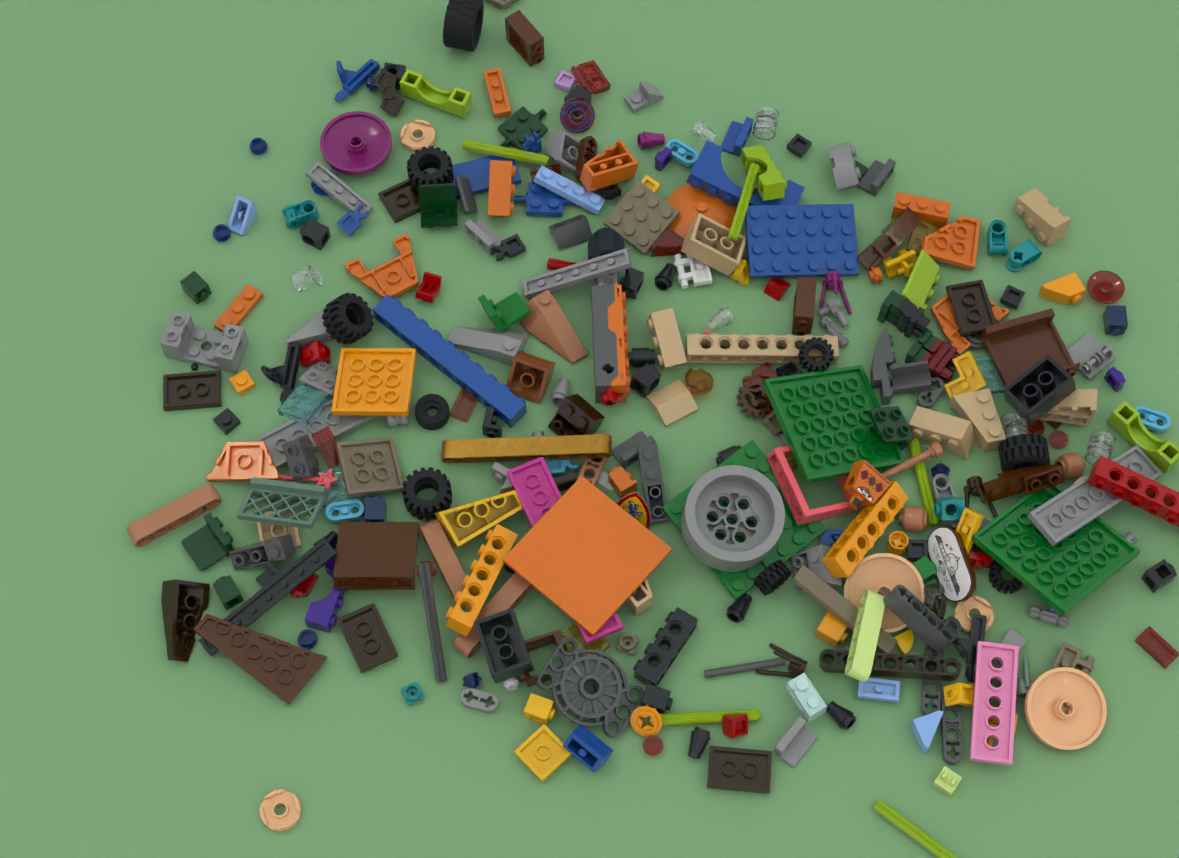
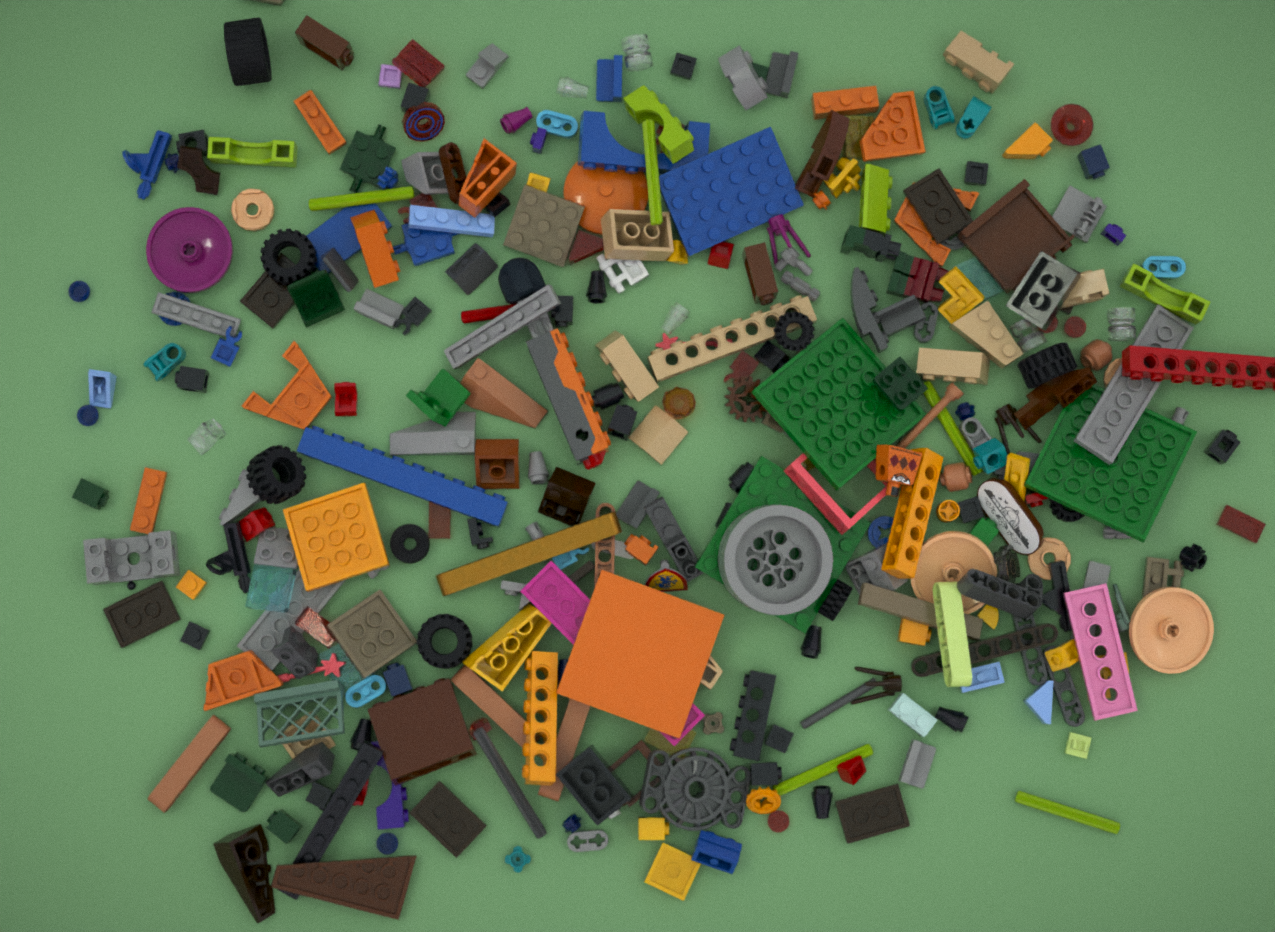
camera: 25 degrees left, 20 degrees up
none -> black brick [764,724,794,753]
none -> black gear [1179,543,1207,572]

